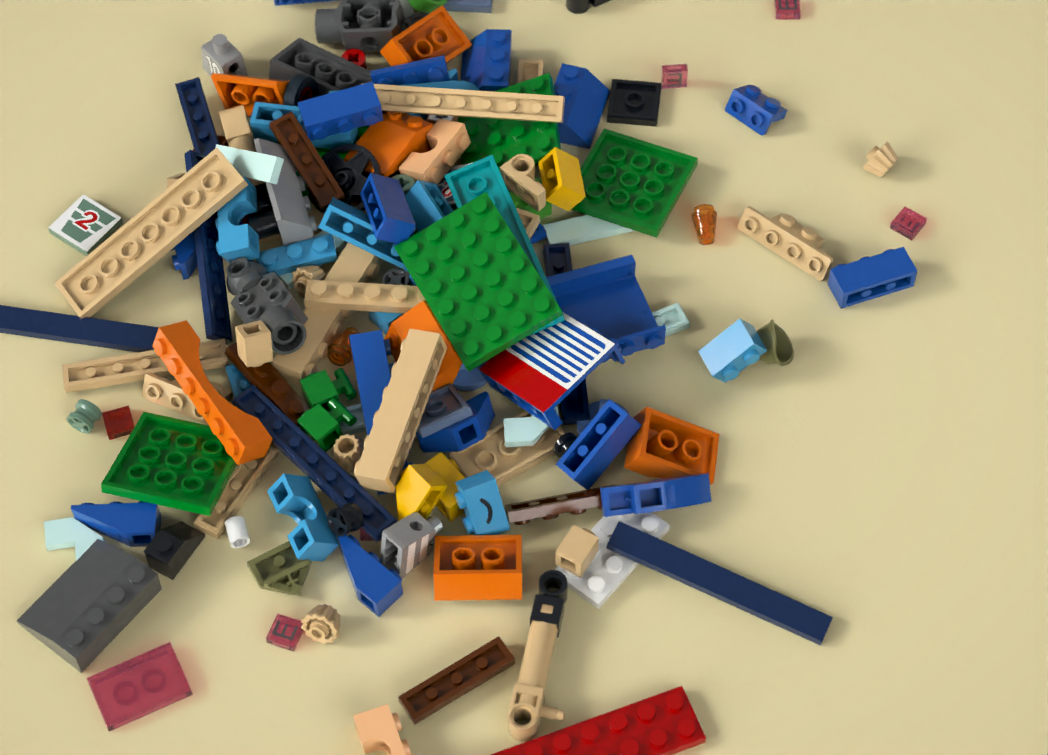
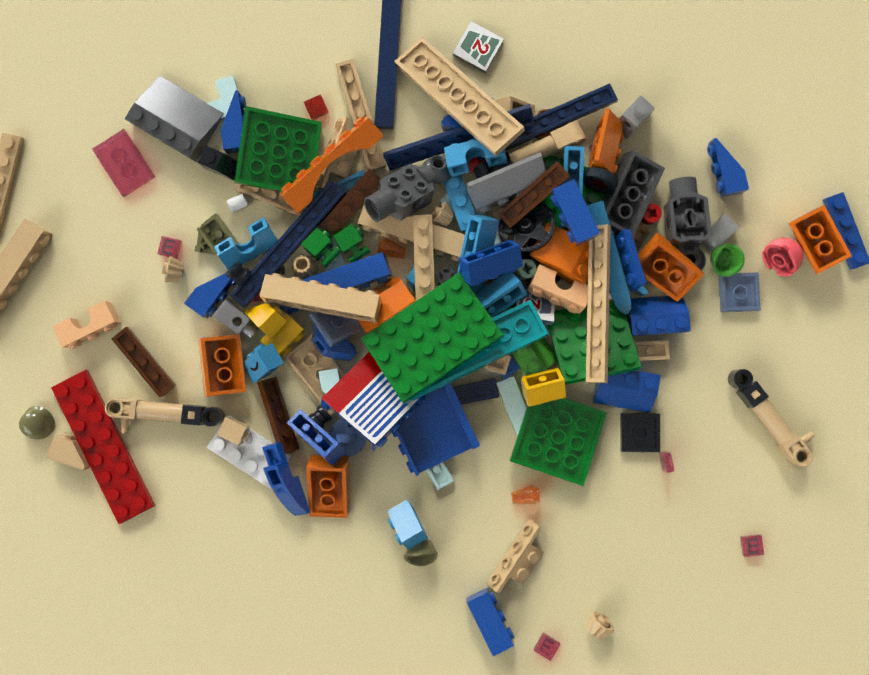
camera: 85 degrees right, 30 degrees up
sand green wheel [67,399,102,434] -> none
light aqua tile [216,144,284,185] -> none
tan brick [235,320,273,367] -> none
tan plate [500,154,546,212] -> none
dark blue tile [606,521,833,646] -> none
blue bracket [725,85,788,136] -> none

